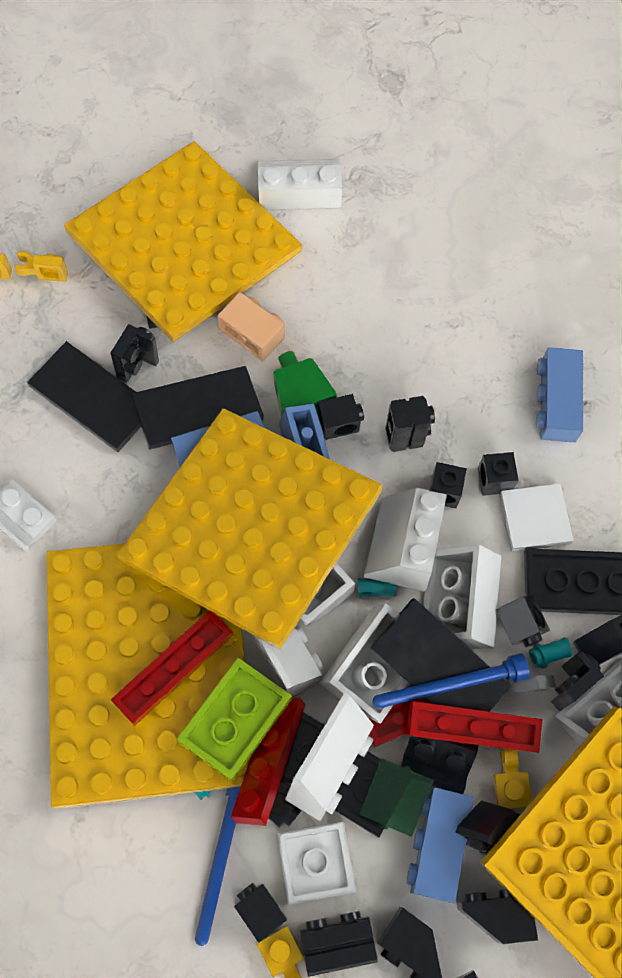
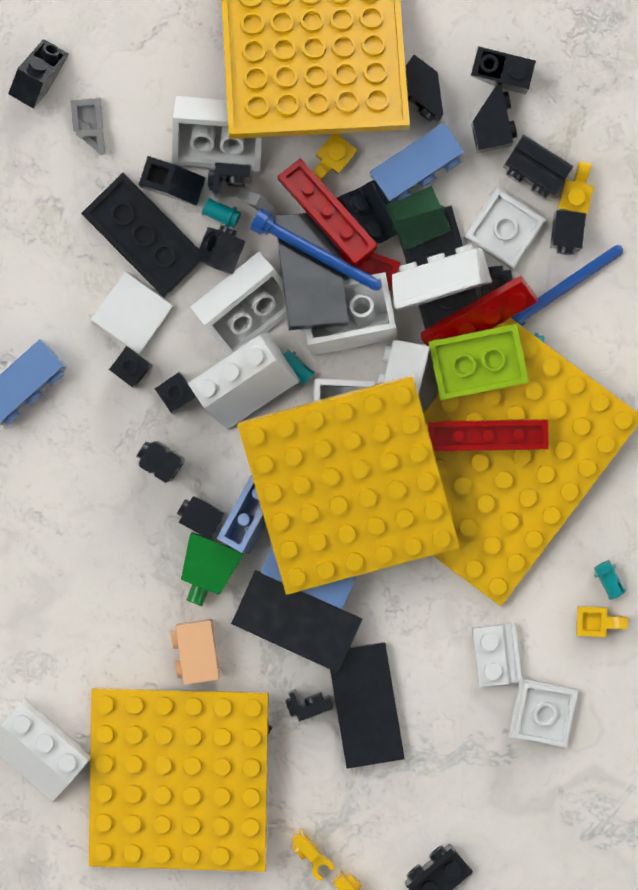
camera: 130 degrees left, 20 degrees up
black slope [456,800,520,855] -> none

